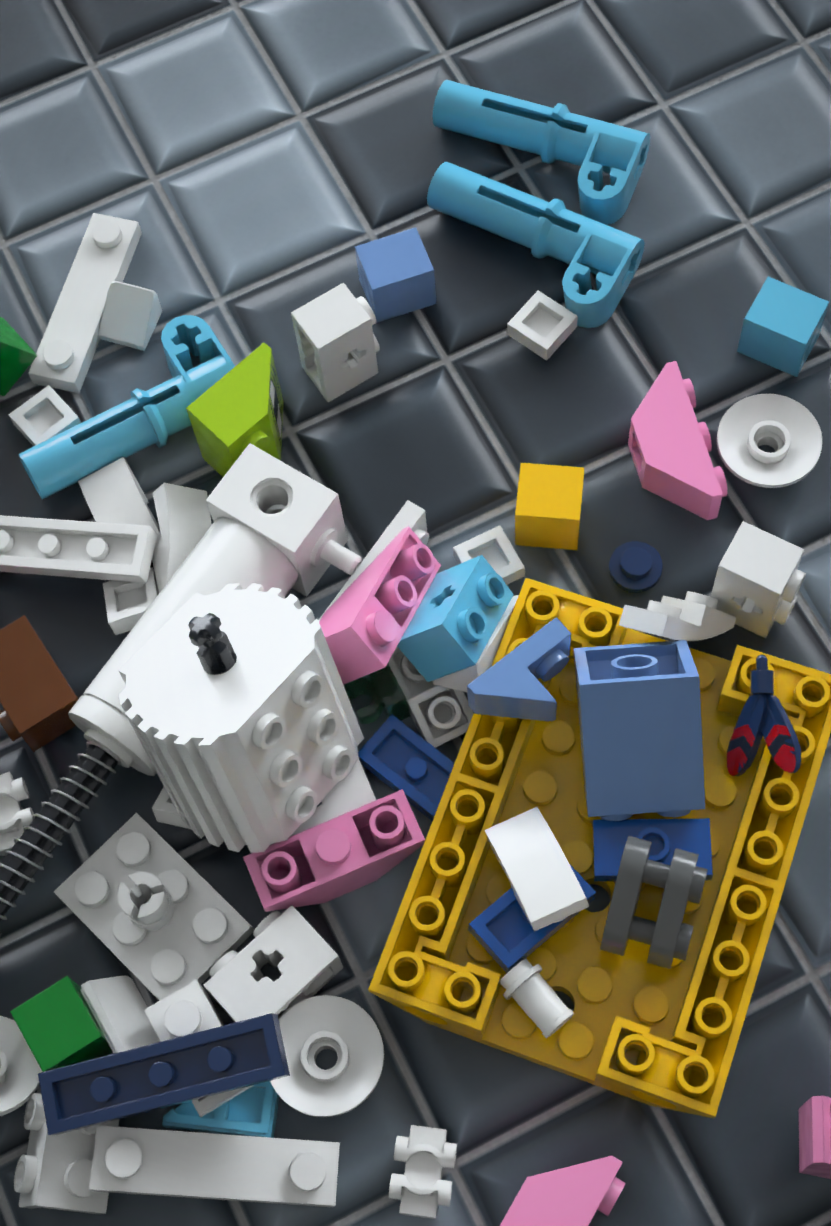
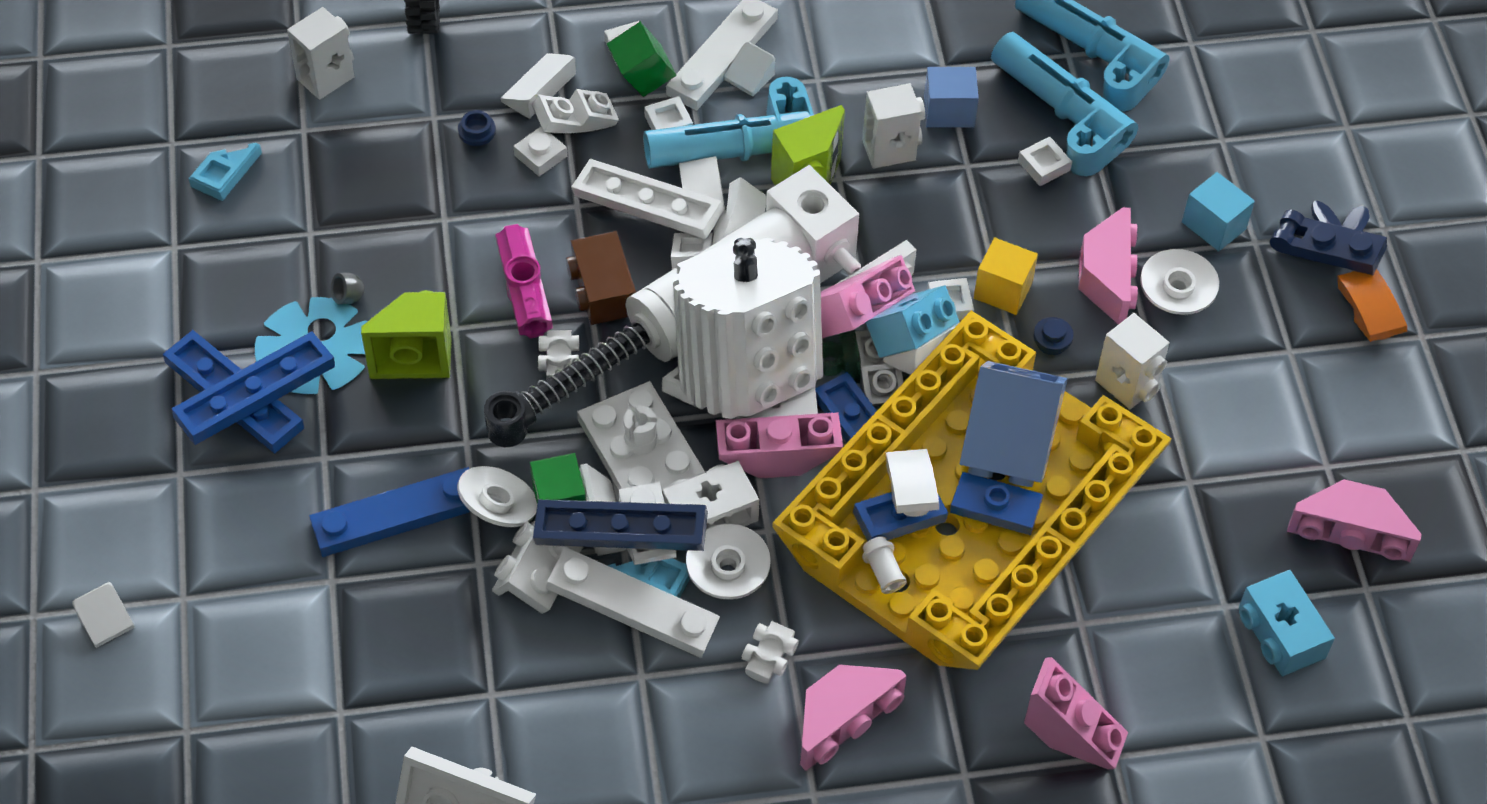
camera: 10 degrees right, 10 degrees down
medium blue slope [467,617,571,721] -> none
dark grey brick [600,836,708,969] -> none
white slope [619,591,737,641] -> none
dark blue piece [727,655,801,777] -> none

